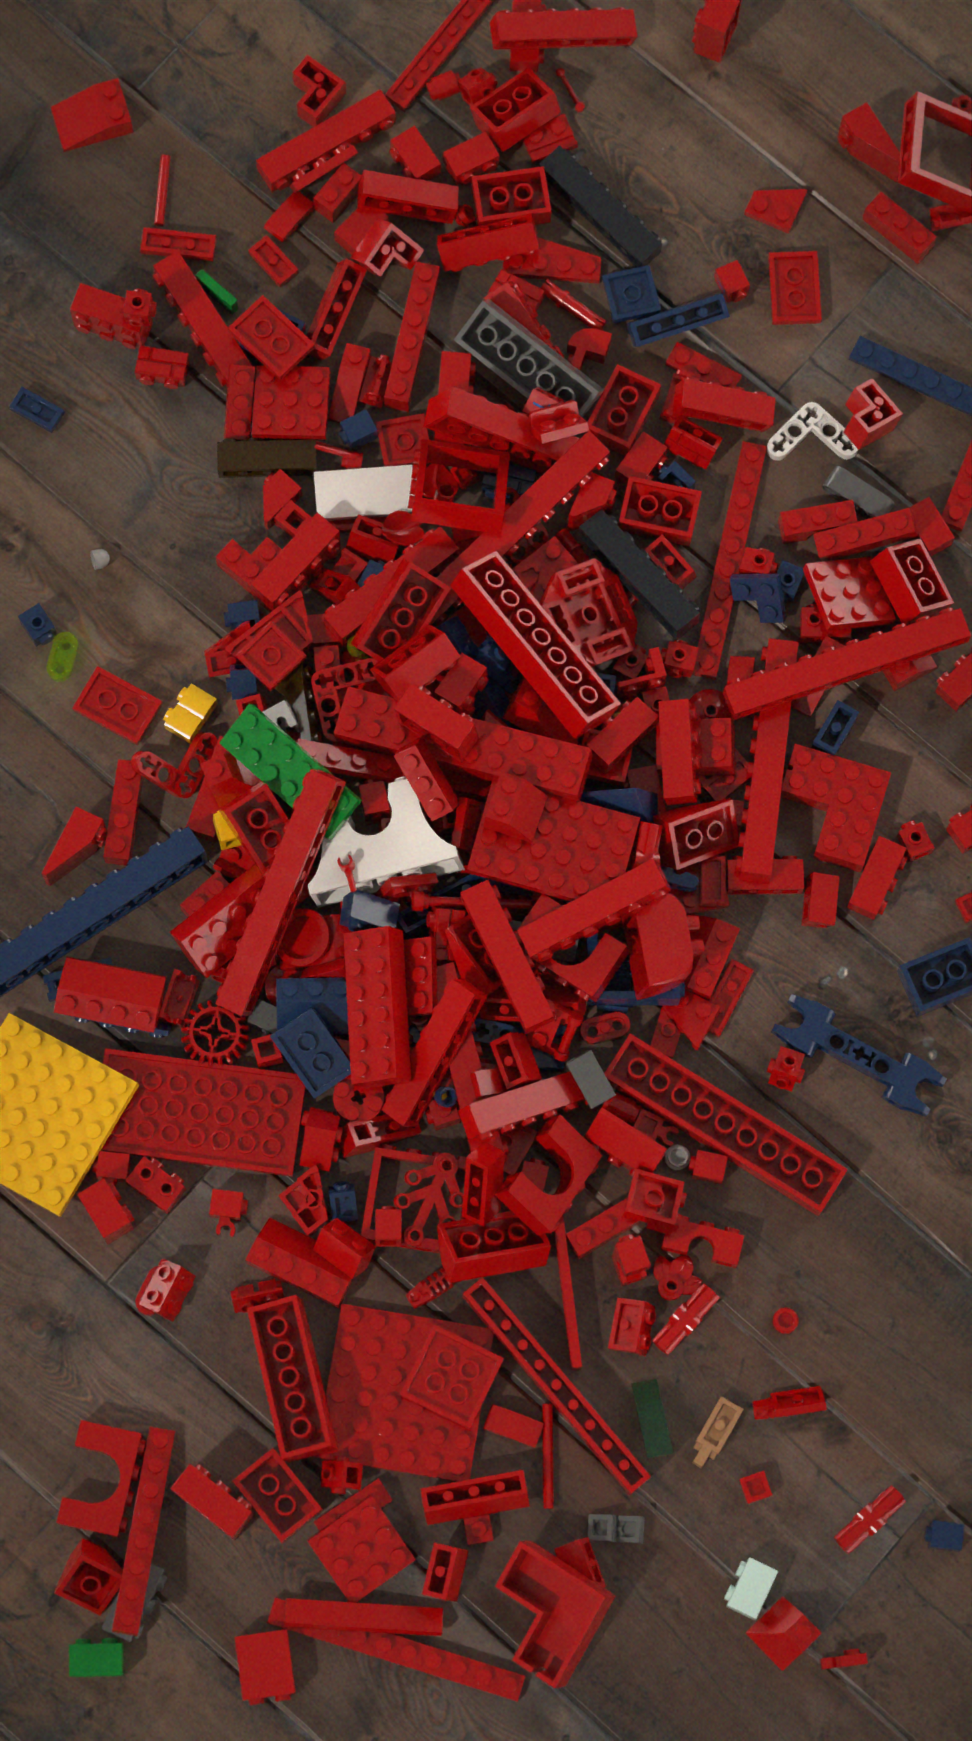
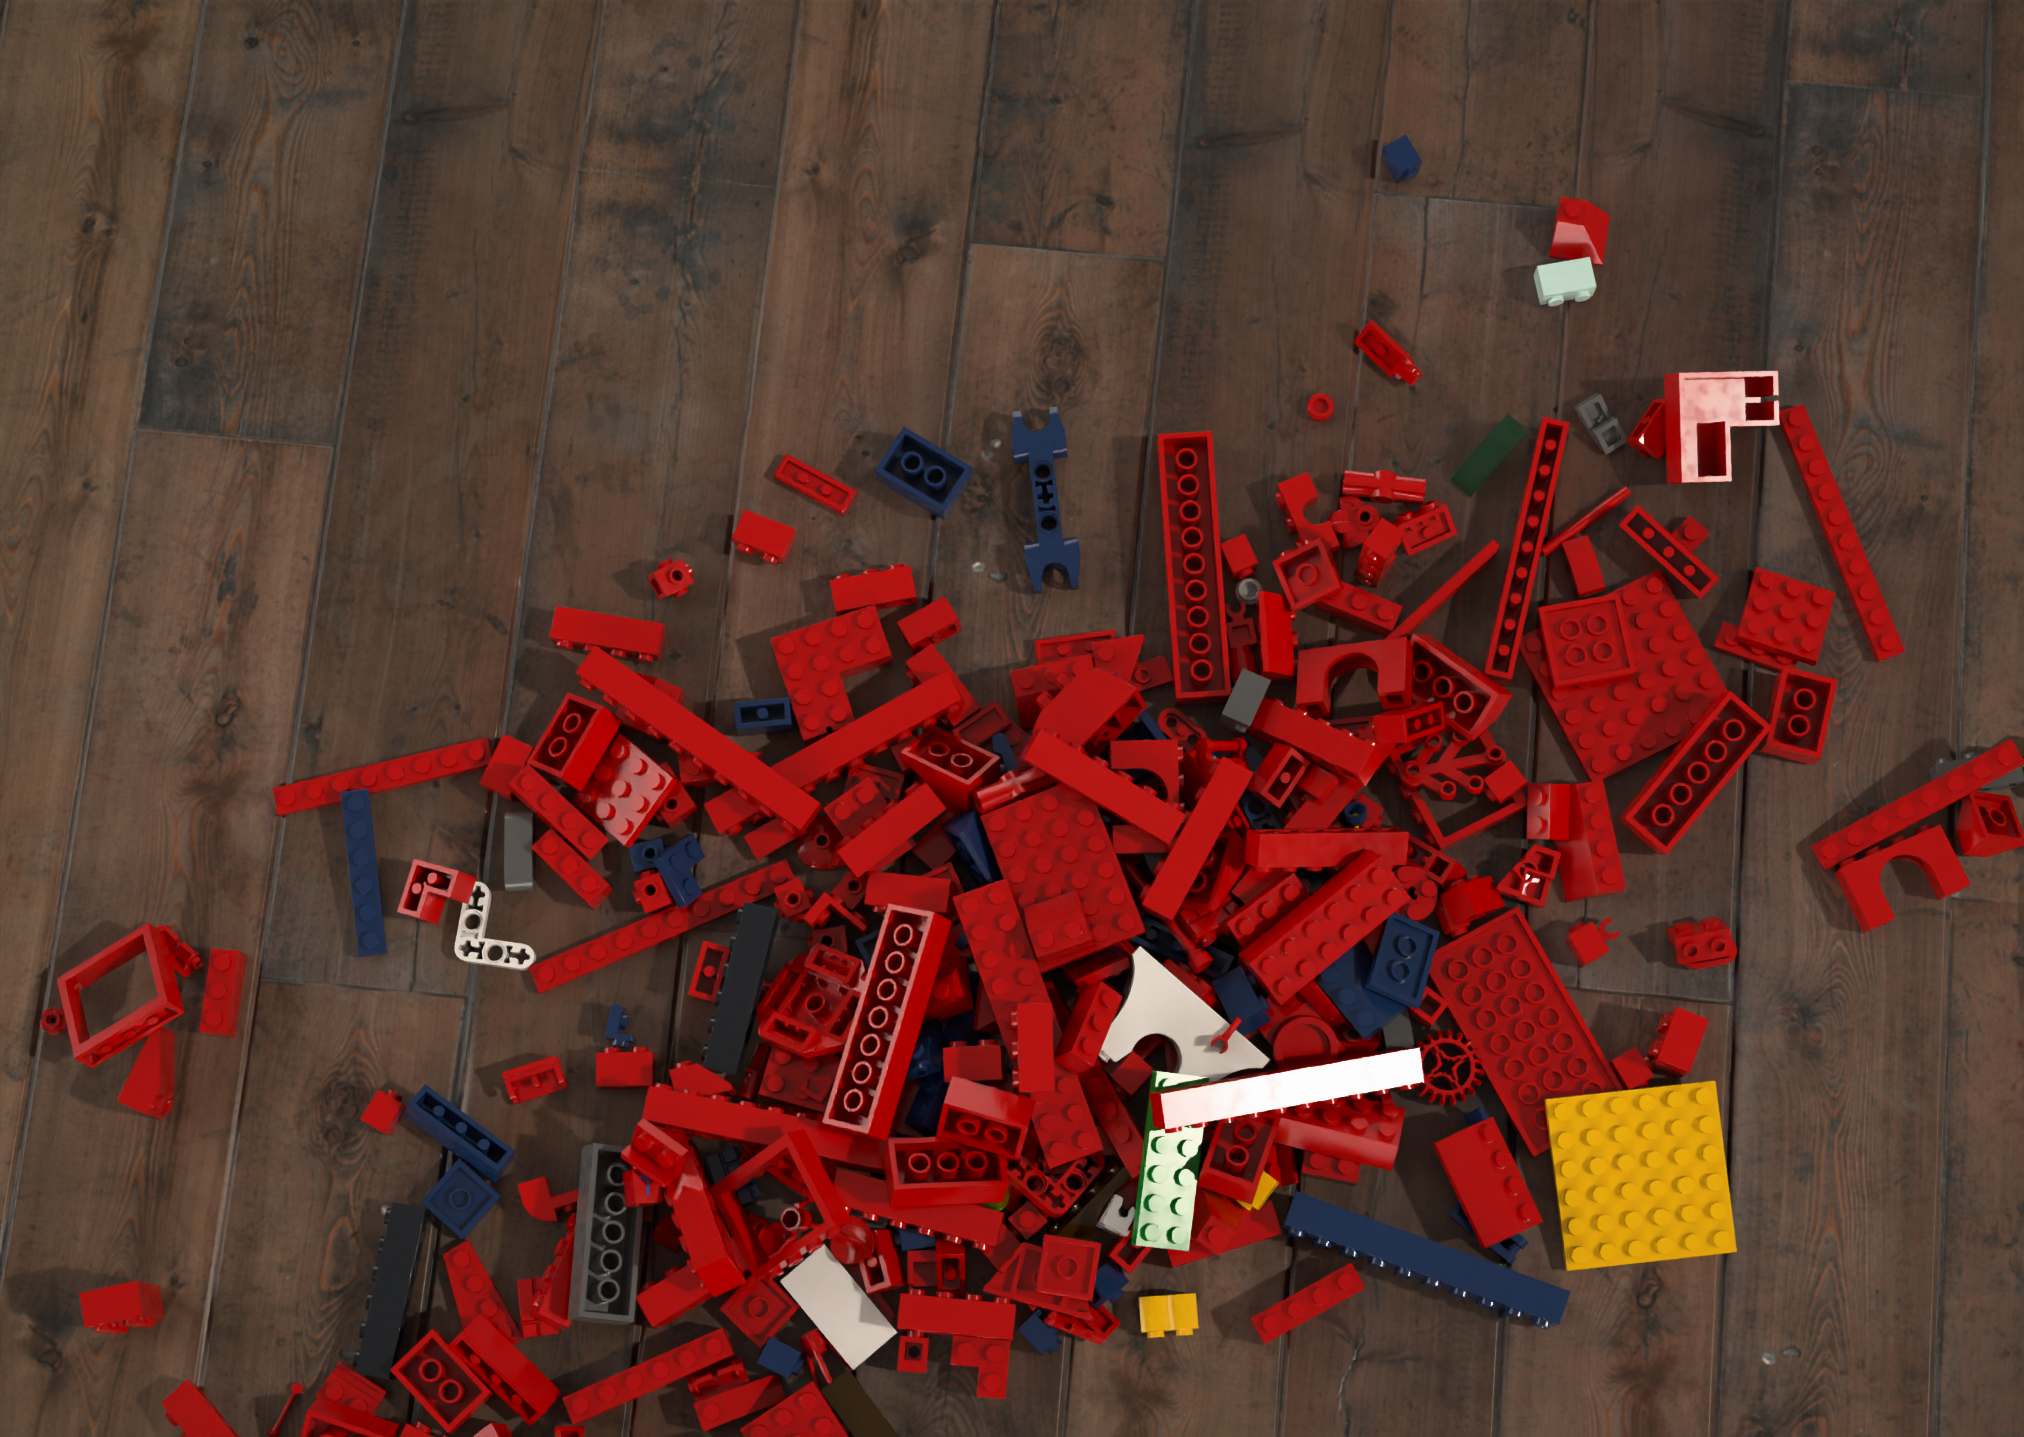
camera: 120 degrees left, 0 degrees up
red slope [42,807,107,886] -> none
red plate [72,666,163,746] -> none
red brick [125,1156,186,1214] -> none
red beam [131,732,218,799] -> none
red hinge [158,969,200,1028] -> none
red brick [170,1464,254,1540] -> none
red hinge [230,1279,284,1313] -> none
red brick [235,1629,296,1706] -> none
red slope [263,469,303,530] -> none
red tile [284,1598,443,1636] -> none
red brick [320,1456,363,1494] -> none
dark blue bracket [329,1181,358,1222] -> none
red hinge [406,1268,455,1309] -> none
red brick [422,1543,469,1602] -> none
red plate [454,204,475,227] -> none
red brick [522,1158,549,1192] -> none
red pin [540,279,607,330] -> none
red brick [584,364,661,456] -> none
red slope [618,476,702,546] -> none
red brick [664,415,723,470] -> none
red plate [665,342,742,388] -> none
red brick [673,377,776,432] -> none
medium nougat hinge [692,1396,744,1468] -> none
red plate [739,1471,772,1505] -> none
red wing [744,189,808,234] -> none
red brick [766,1046,805,1092] -> none
red plate [768,251,822,325] -> none
red plate [820,1649,868,1670] -> none
red piece [833,1485,906,1554] -> none
red brick [897,820,935,862] -> none

